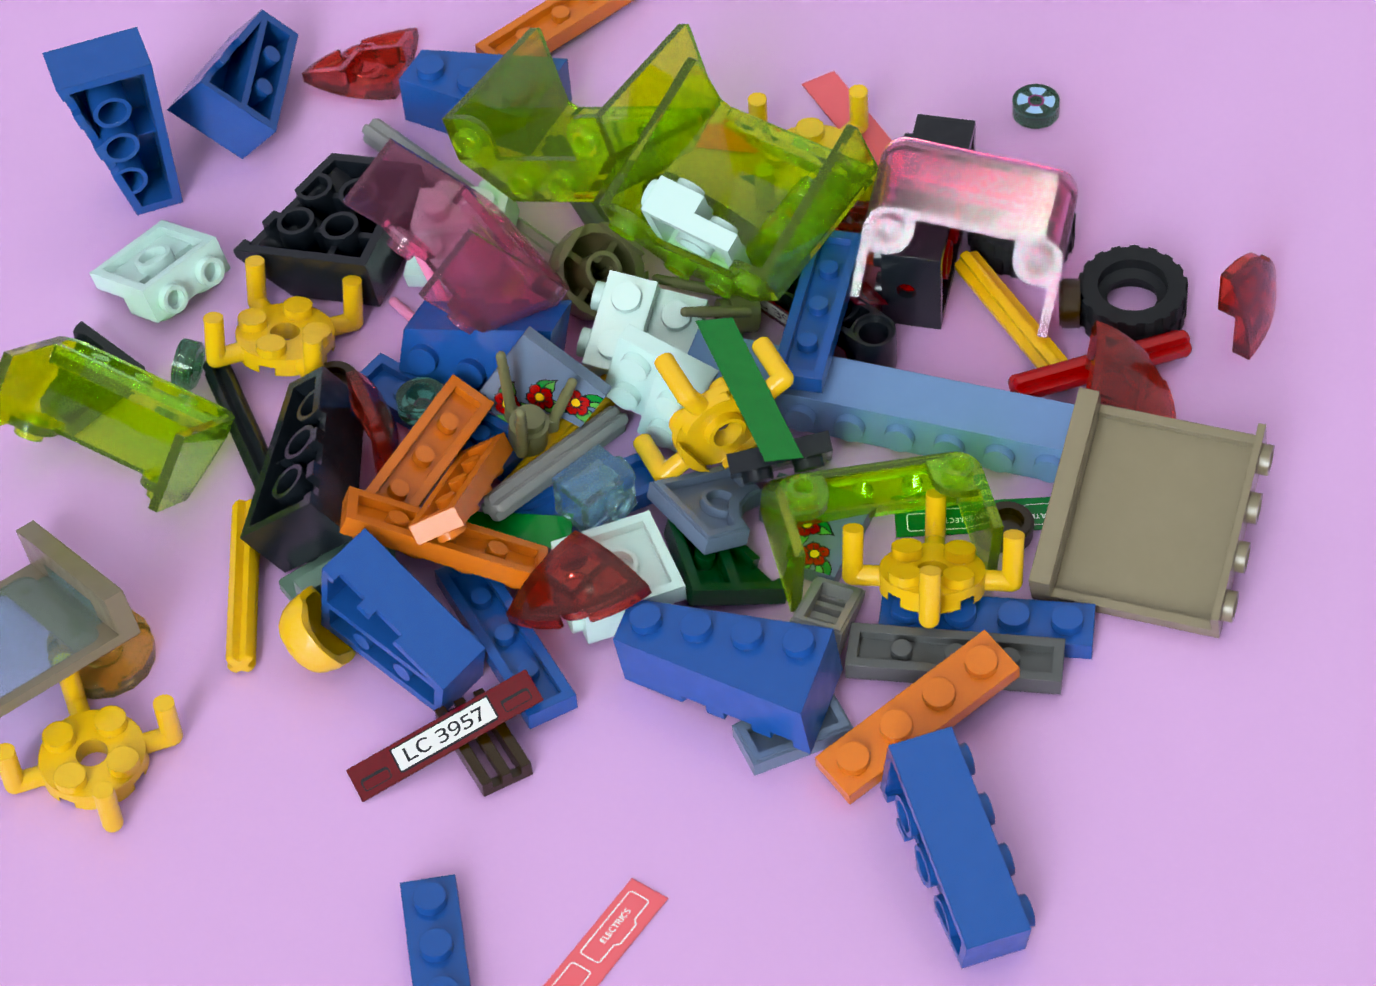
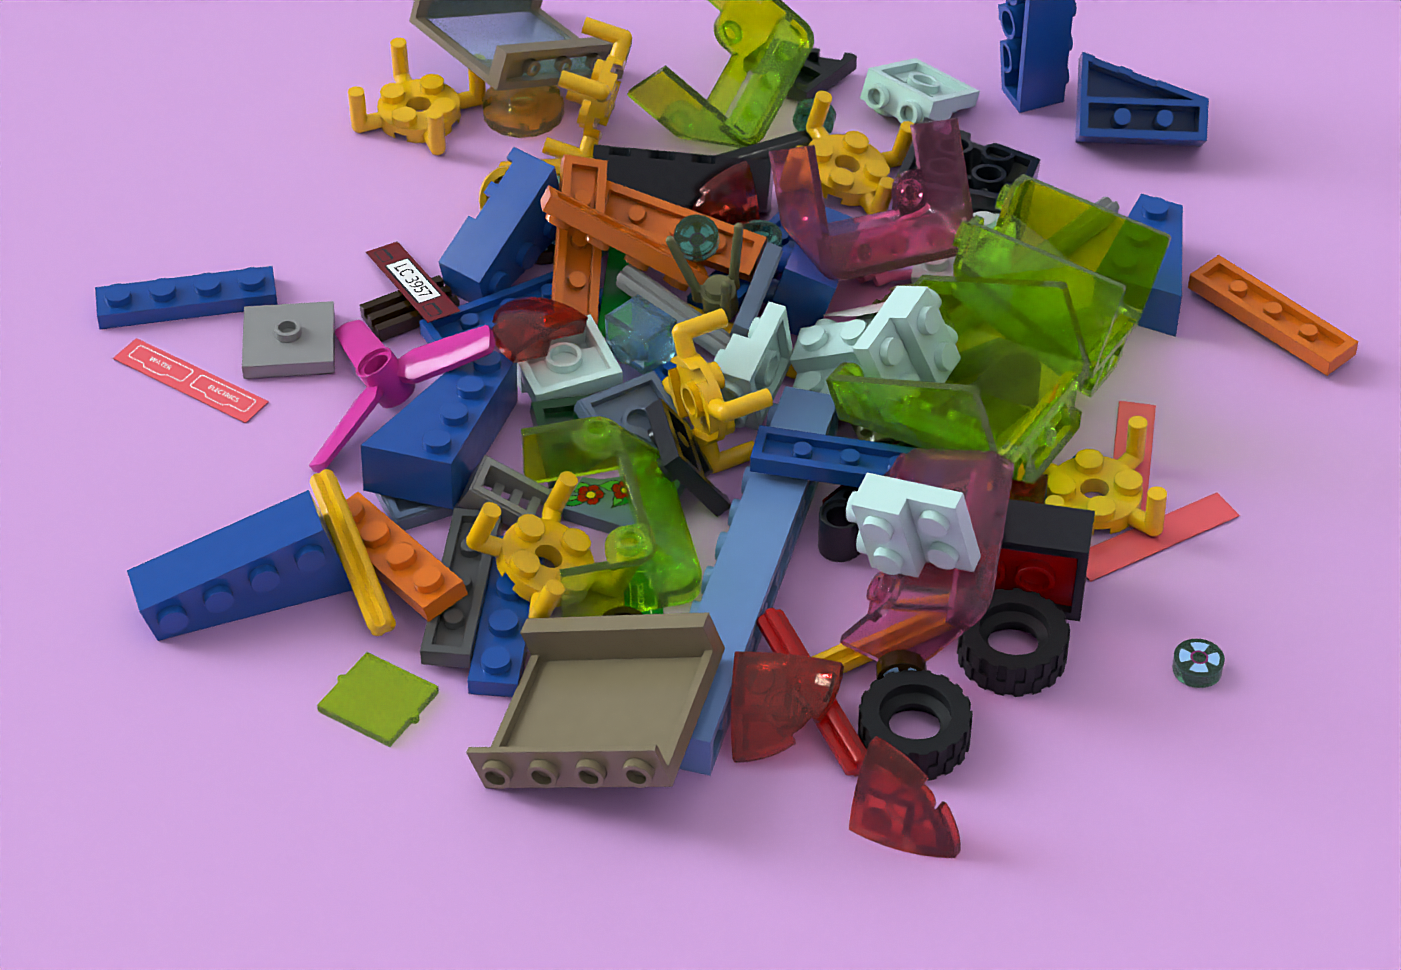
camera: 85 degrees right, 5 degrees down
clear red brick [302,27,419,100] -> none
green sticker [695,317,803,462] -> none
none -> light grey plate [242,301,335,379]
none -> dark pink piece [309,320,496,473]
none -> yellow axle [309,469,396,636]
none -> clear neon green piece [317,652,439,747]
none -> yellow plate [542,17,632,158]
none -> clear green tile [674,214,720,262]
none -> white sticker [823,302,885,317]
none -> light aqua plate [846,473,981,578]

